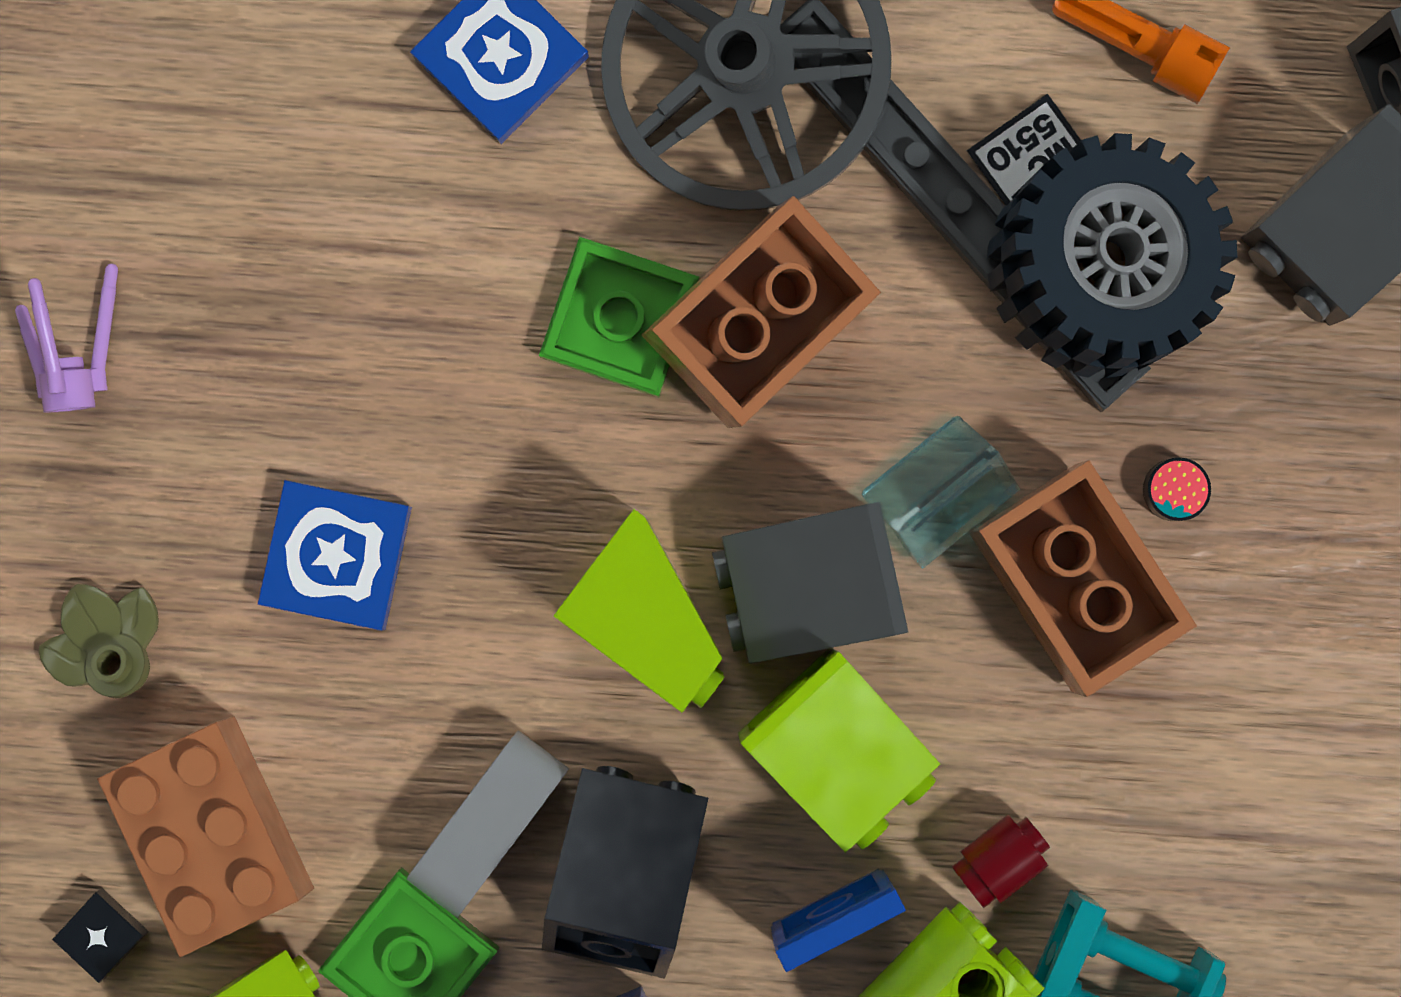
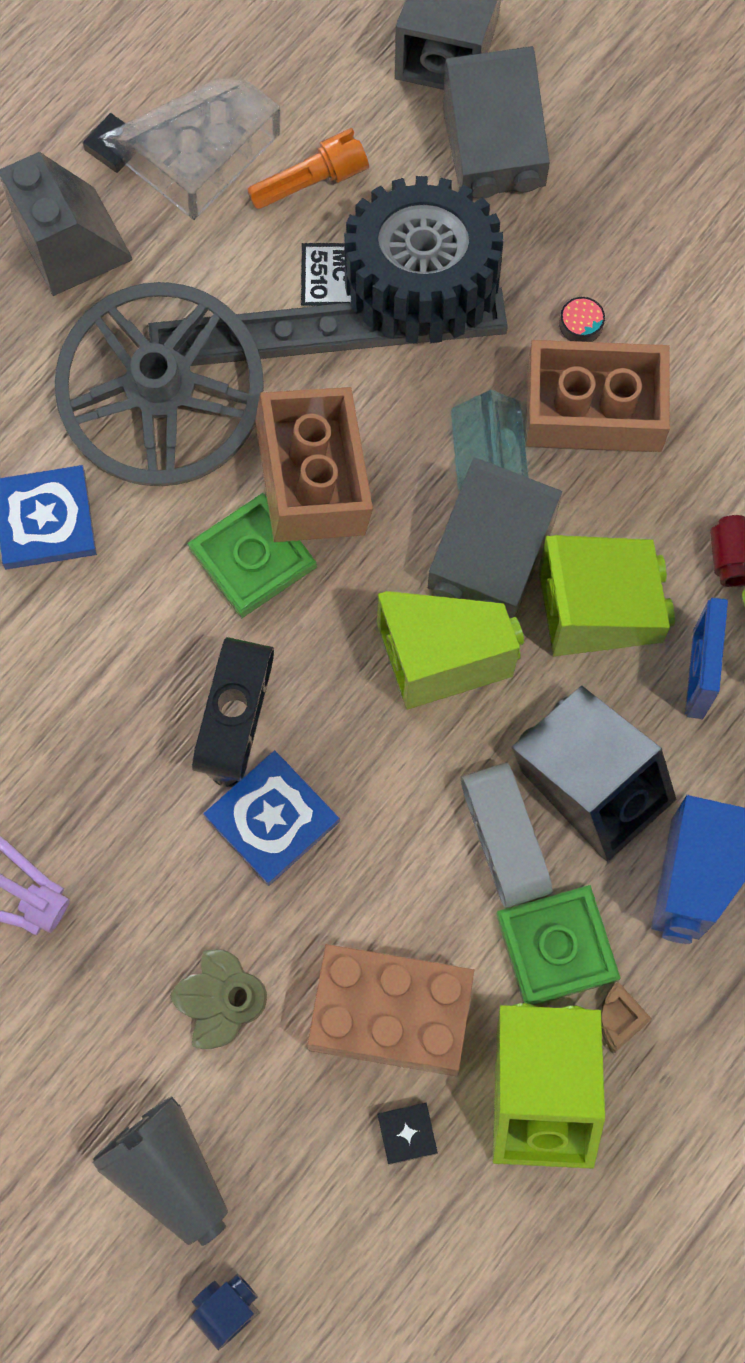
camera: 55 degrees left, 15 degrees down
none -> black piece [192,637,274,787]

